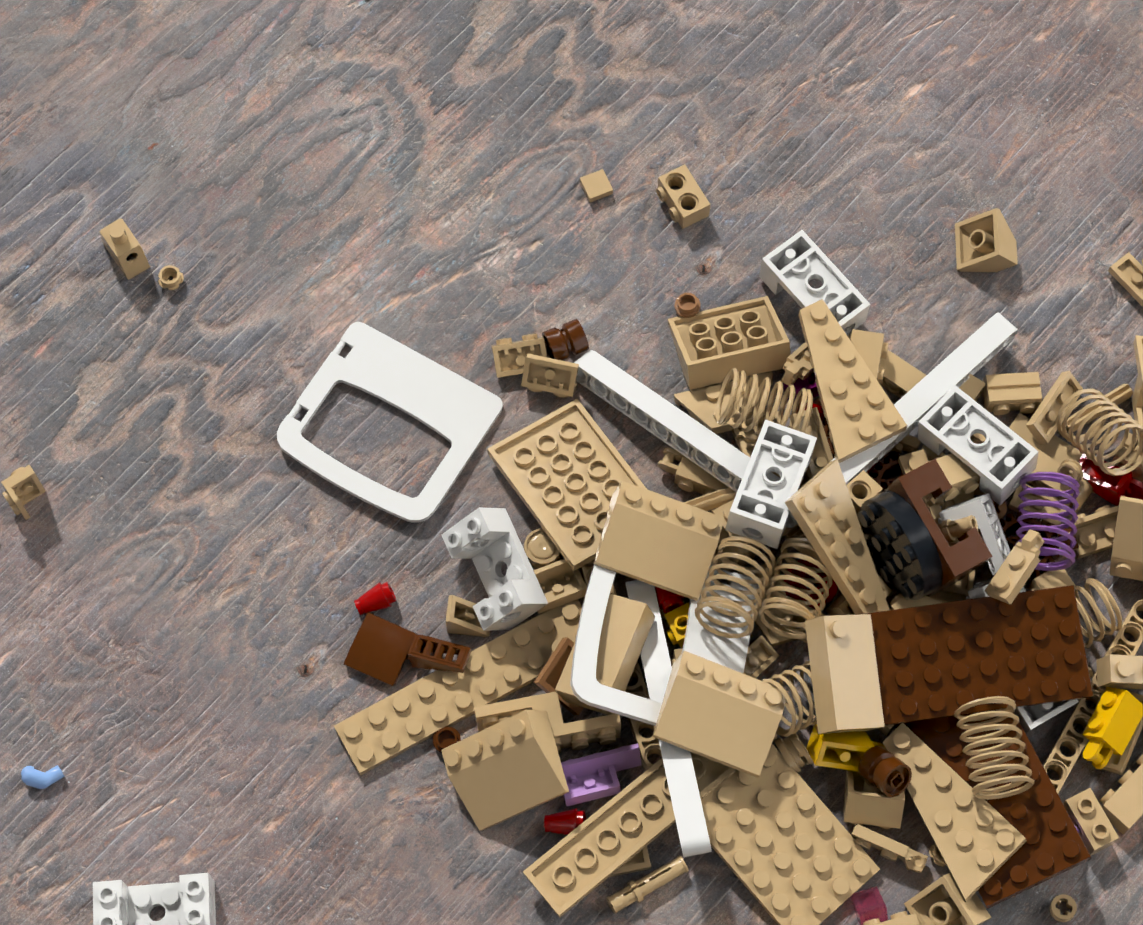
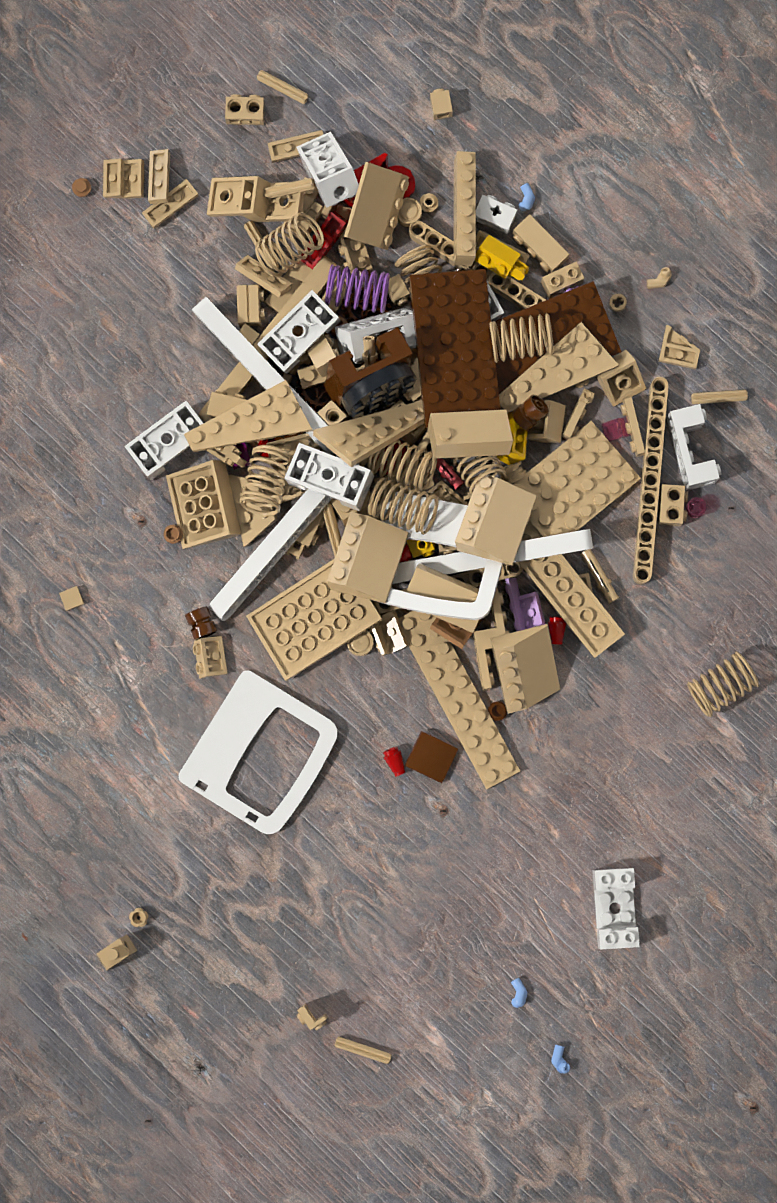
camera: 85 degrees left, 15 degrees up
reddish brown slope [408,634,472,673] -> none
white plate [442,507,548,631] -> none
tan slope [446,595,490,637] -> none
tan bracket [521,354,579,398] -> none
tan brick [656,164,711,229] -> none
tan slope [955,208,1018,272] -> none
tan hinge [984,529,1045,604] -> none
tan plate [1057,459,1084,484] -> none
none -> coral pin [436,458,464,490]

